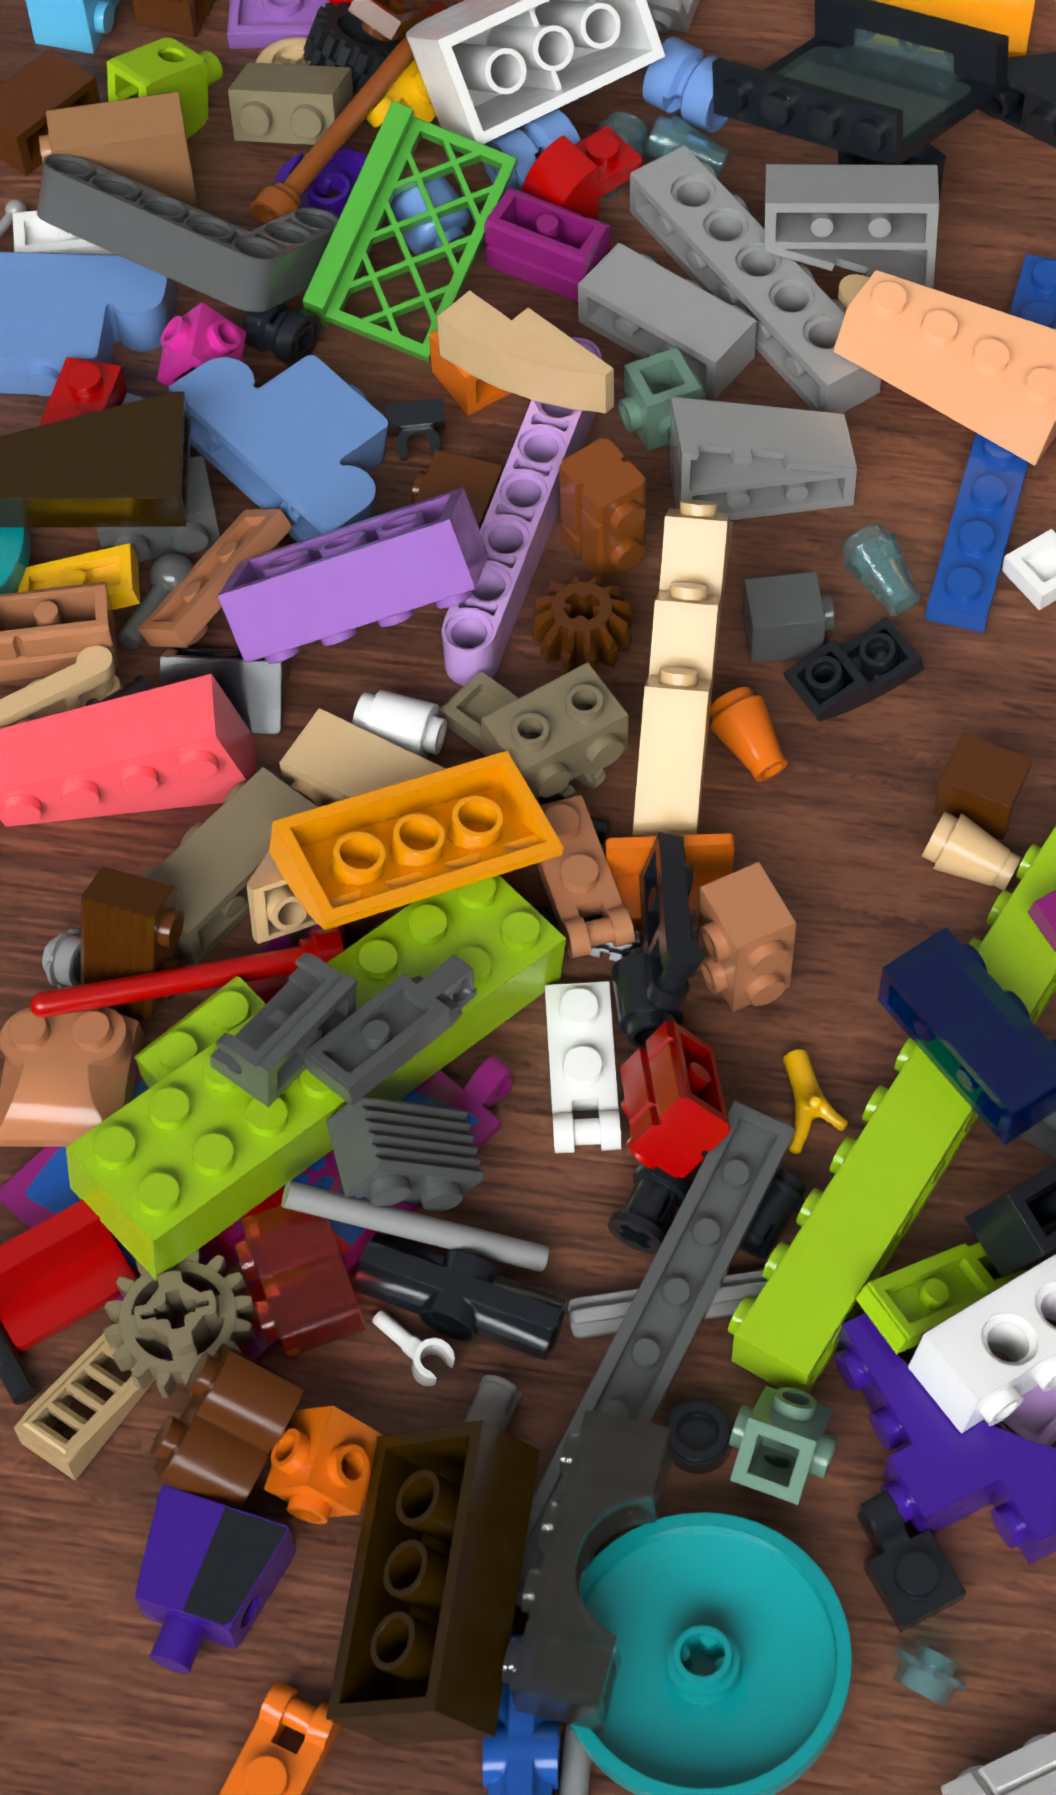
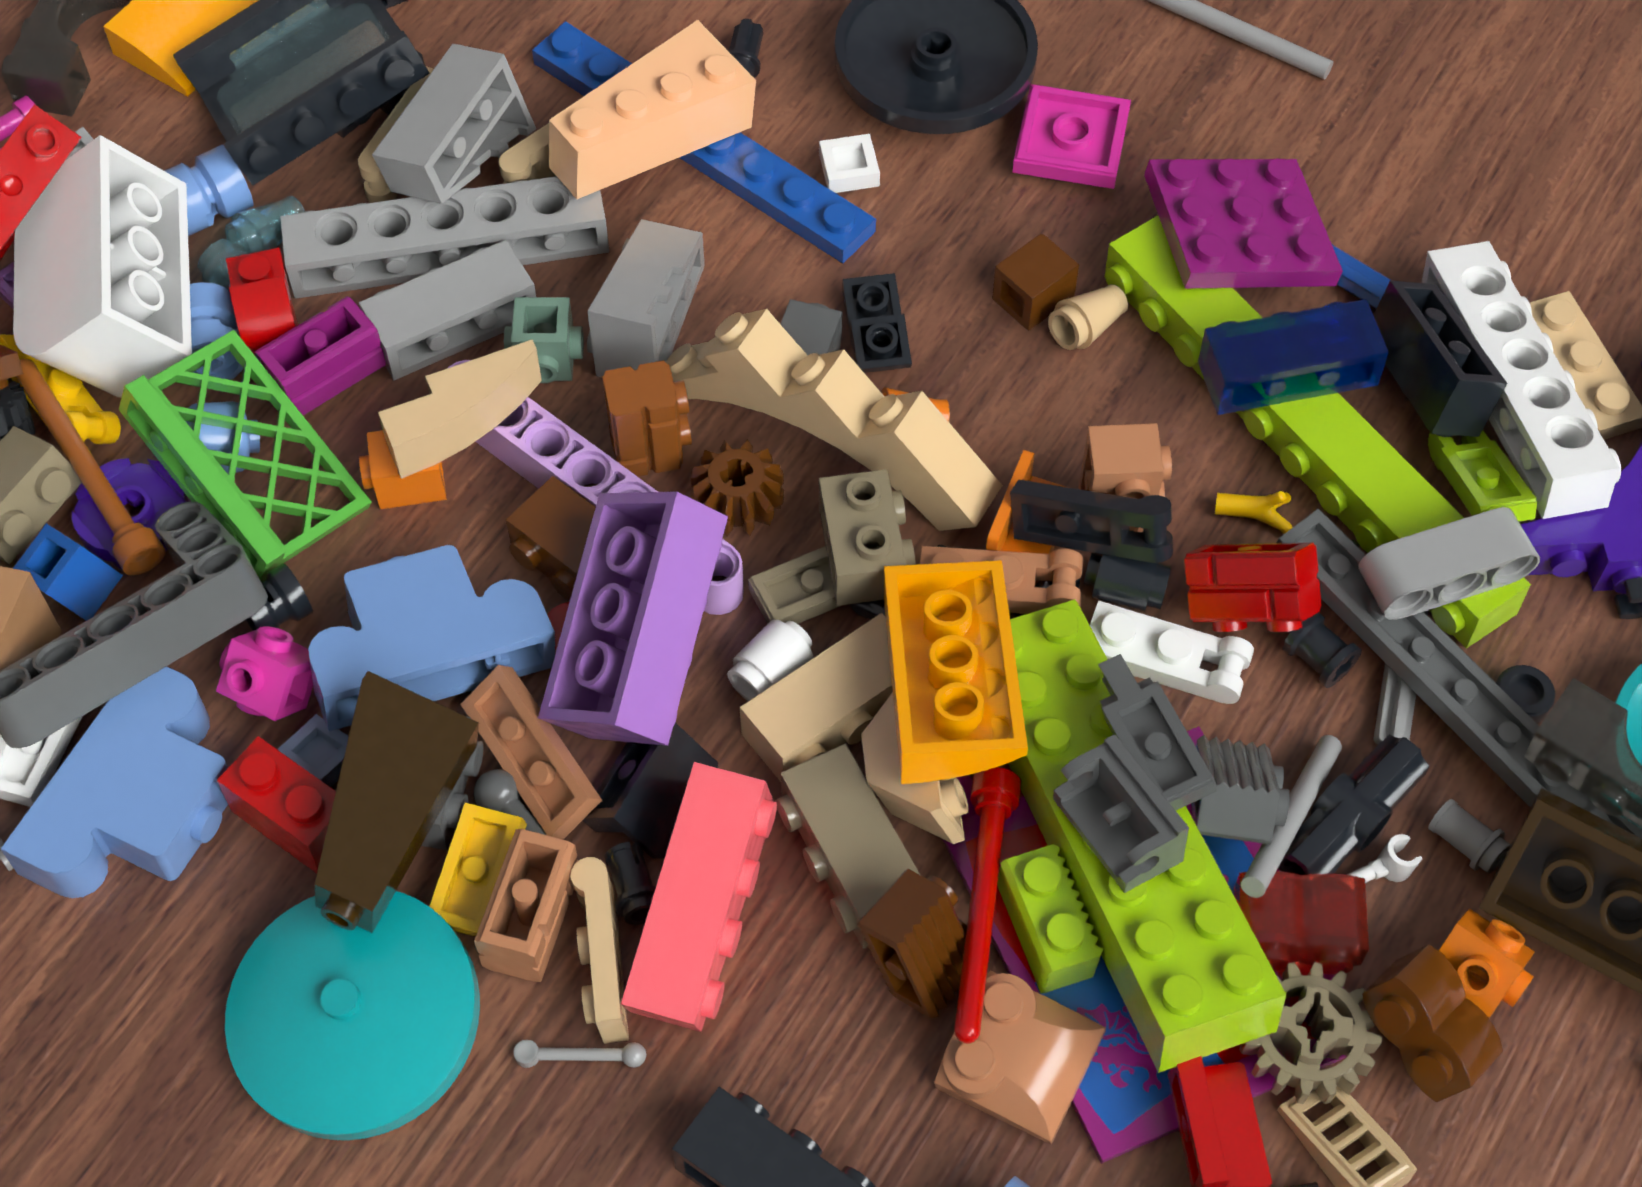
camera: 70 degrees left, 0 degrees up
light grey plate [42,928,81,989] -> none
dark purple torso [136,1485,296,1674] -> none
black tile [385,398,445,461] -> none
sand green brick [729,1386,837,1505] -> none
clear light blue cone [841,524,921,616] -> none
none -> blue brick [13,523,123,621]
none -> light grey beam [1358,507,1540,620]

